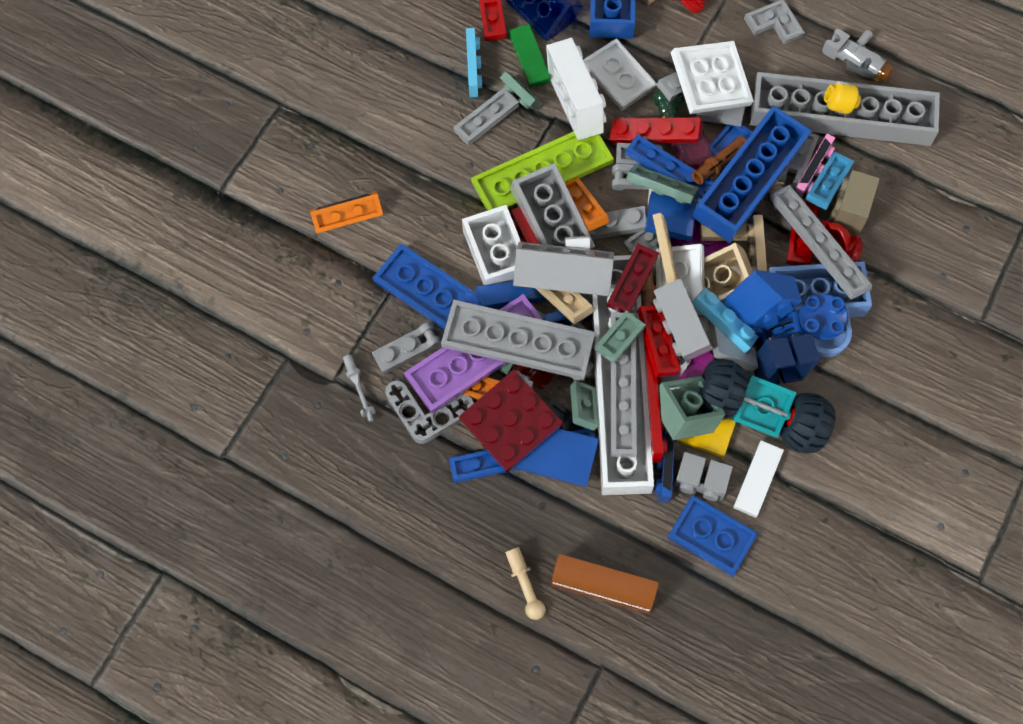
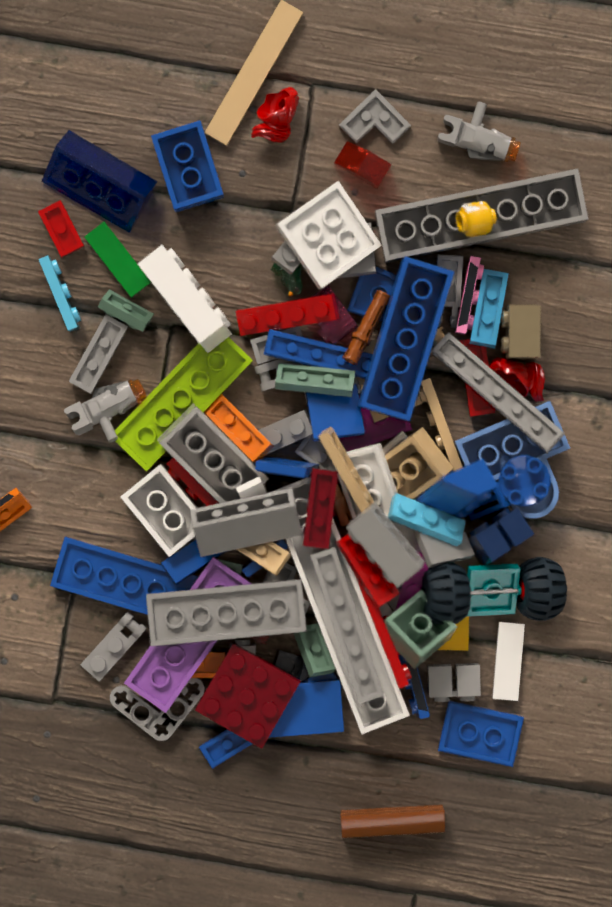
camera: 25 degrees left, 20 degrees up
light grey piece [343,355,376,422] -> none
tan pin [505,547,546,620] -> none
white tile [583,38,657,111] -> none
sand green plate [595,311,645,364] -> none
none -> light grey piece [64,379,147,443]
none -> blue tile [255,457,319,478]
none -> clear red slope [334,141,392,190]

